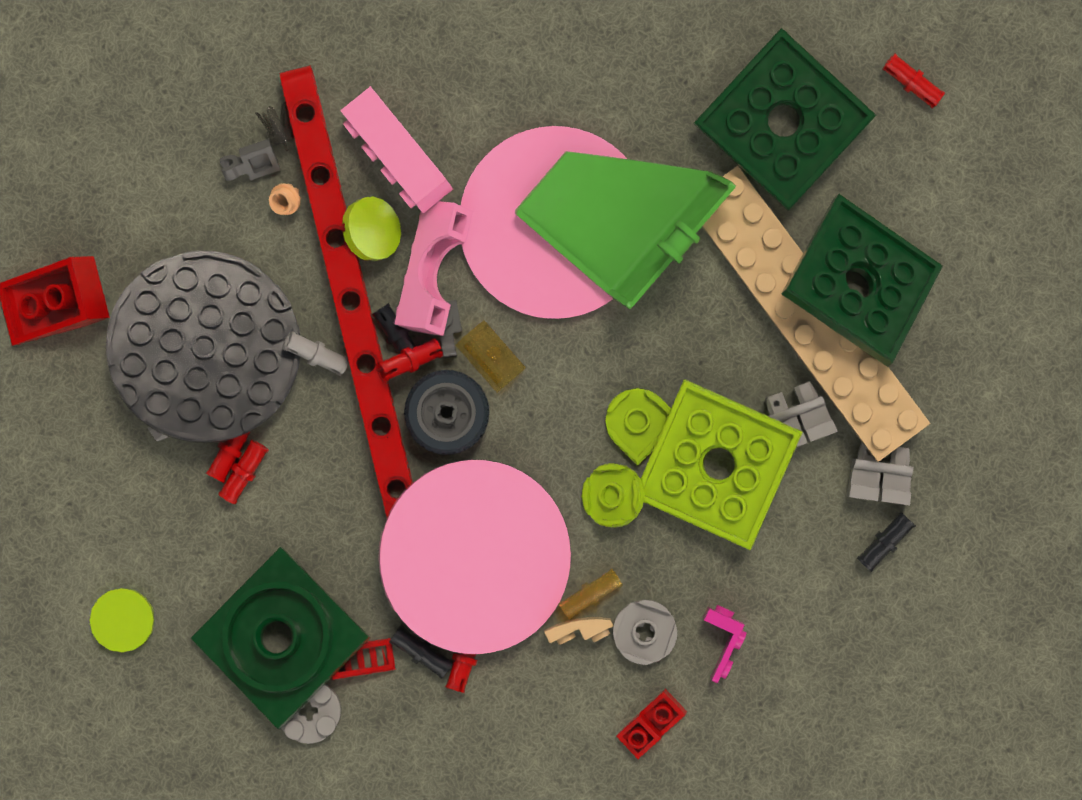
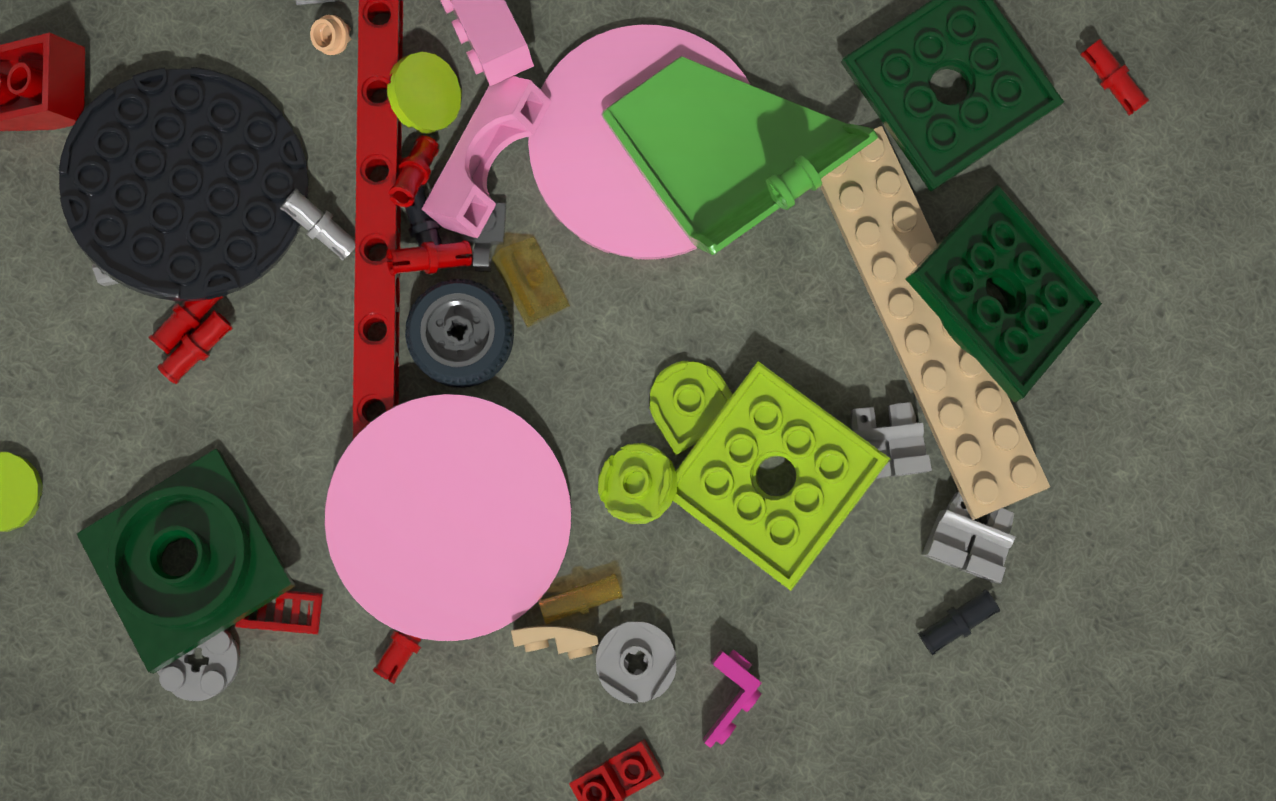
camera: 10 degrees right, 5 degrees down
black pin [389,625,453,679] -> none
none -> red pin [389,136,439,207]

